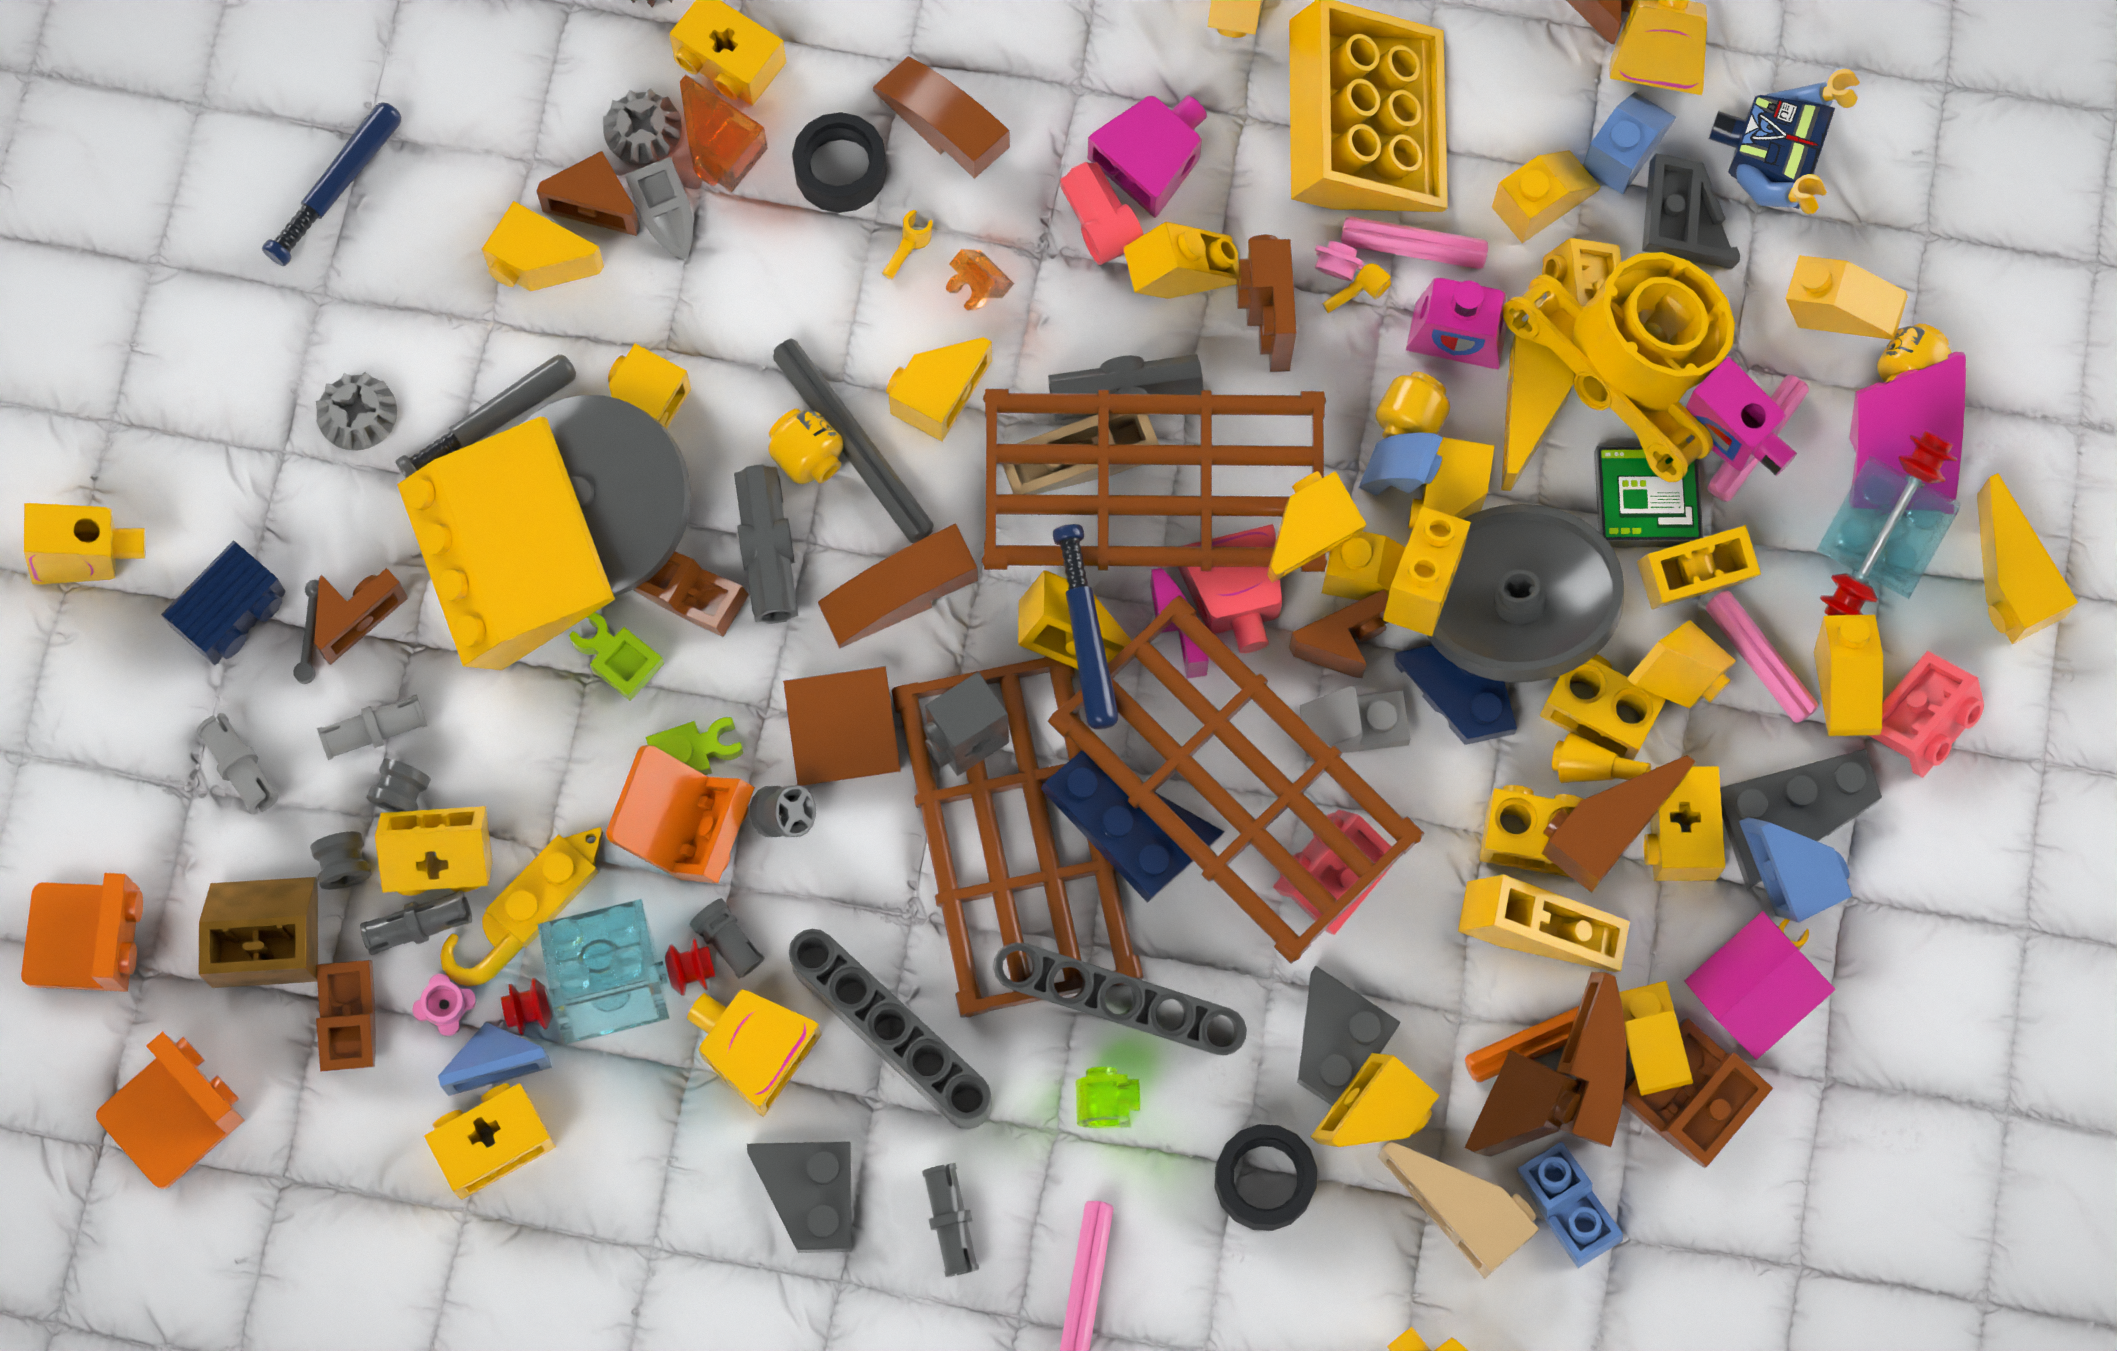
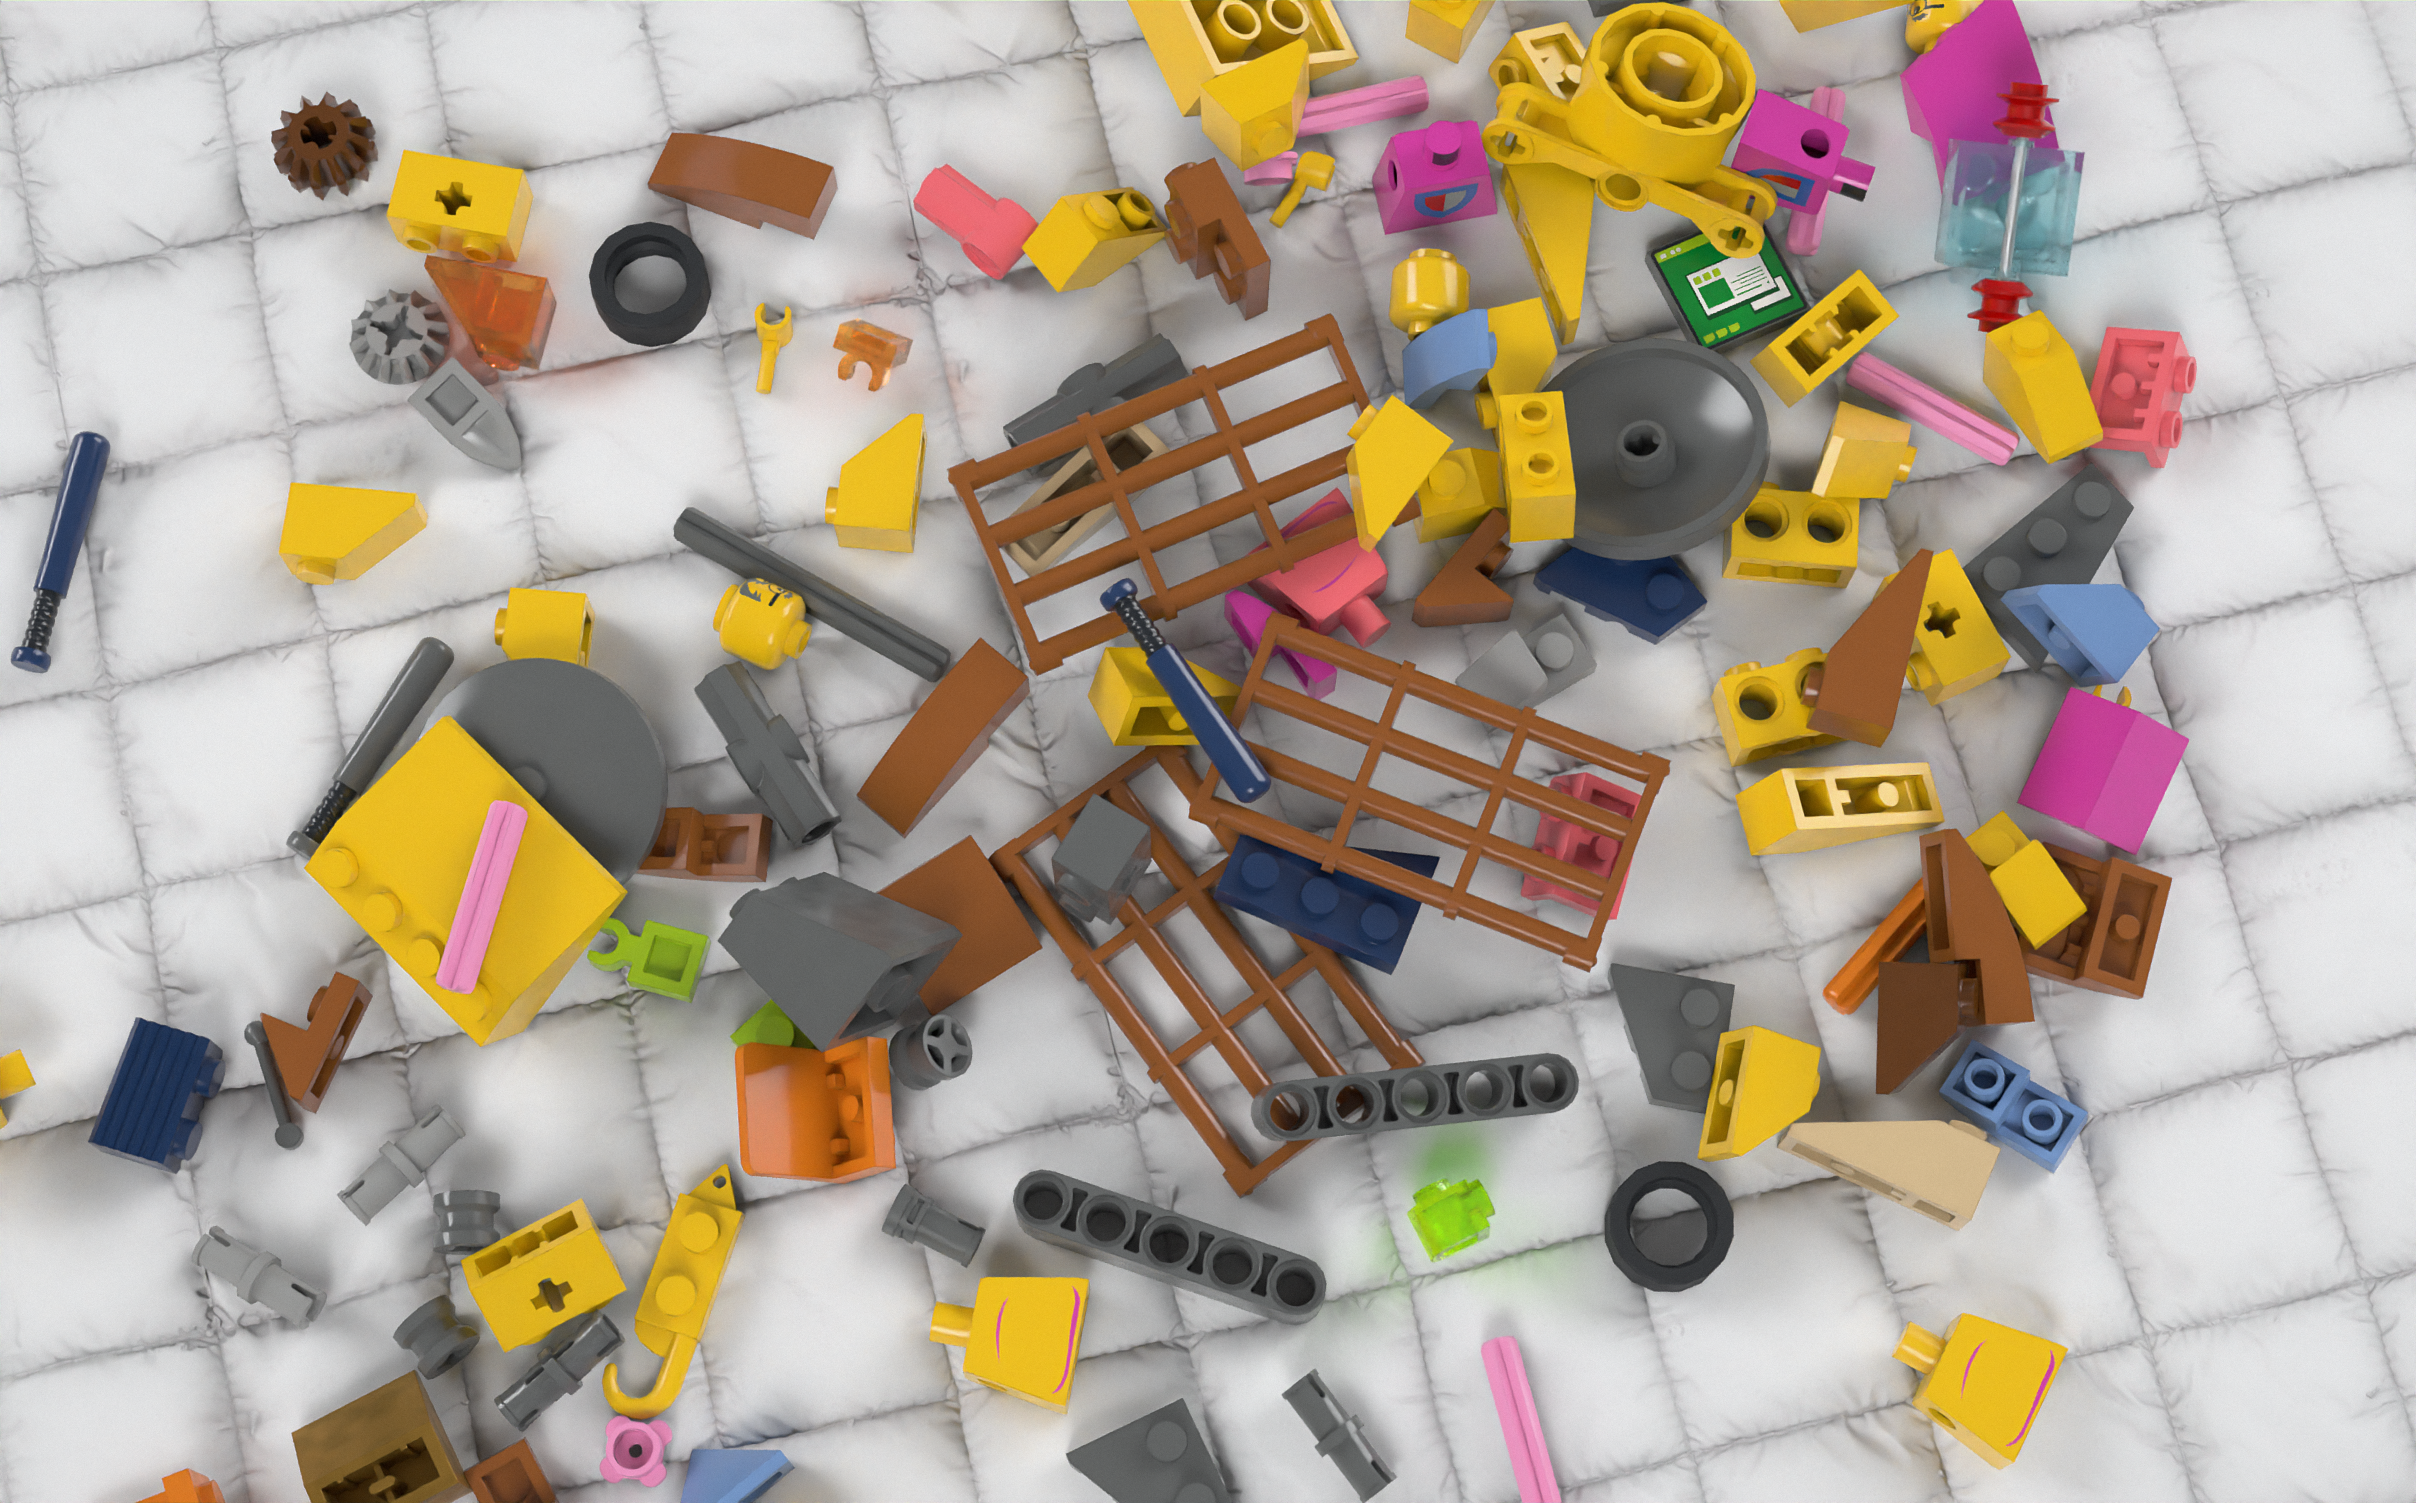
camera: 25 degrees left, 0 degrees up
light grey gear [316,372,397,450] -> none
clear light blue brick [501,899,716,1045] -> none
dark orange slope [536,151,640,236] -> none
dark pink torso [1087,96,1207,218] -> none
yellow cone [1552,732,1651,783] -> none
yellow slope [1977,473,2078,644] -> none
none -> bright pink axle [436,800,528,994]
none -> dark grey slope [717,872,963,1052]
none -> yellow slope [1200,38,1310,172]

